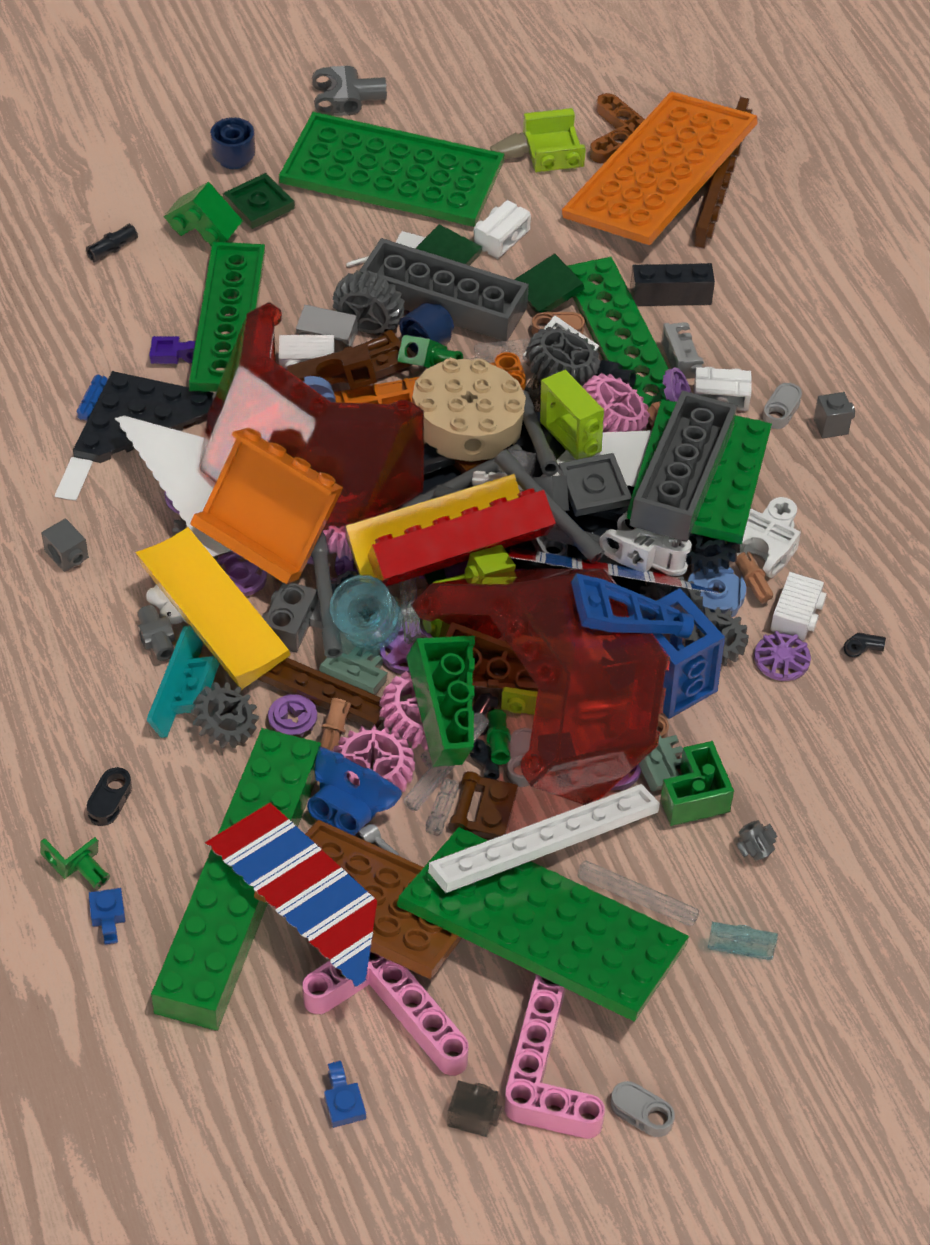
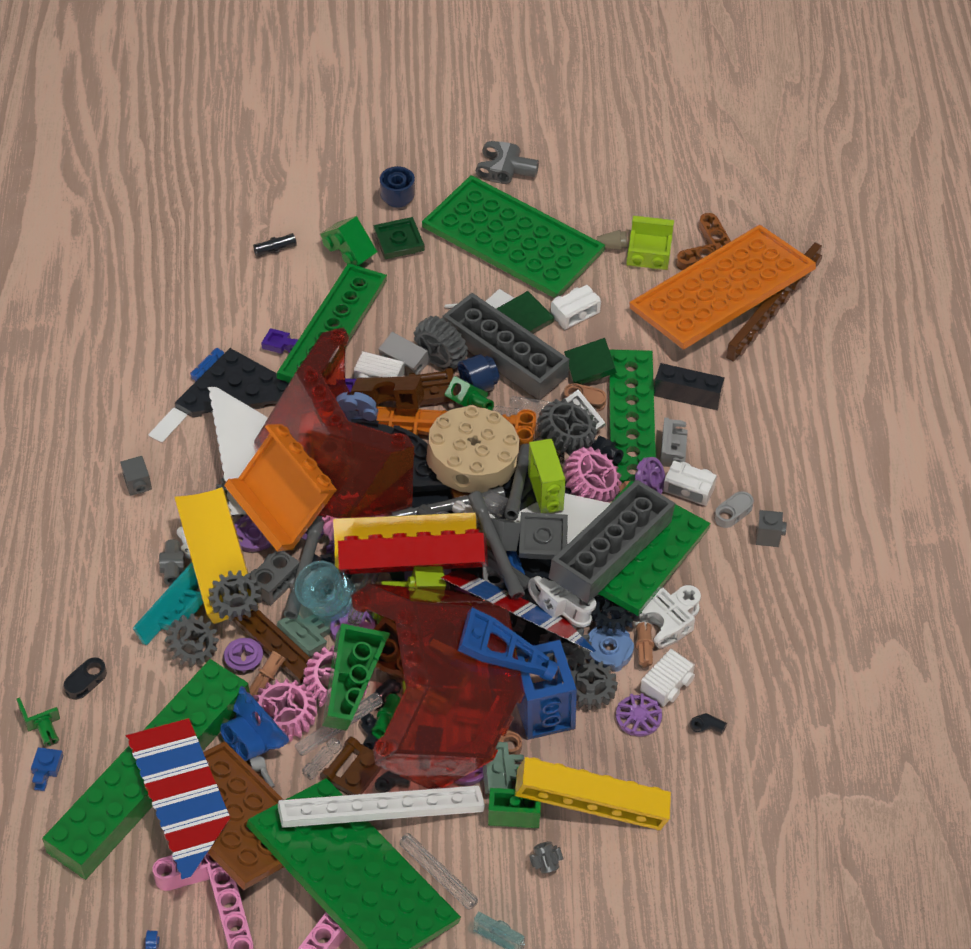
camera: 20 degrees right, 0 degrees up
none -> dark grey gear [209,570,262,621]
none -> black arm [375,771,411,793]
none -> yellow brick [515,757,671,831]

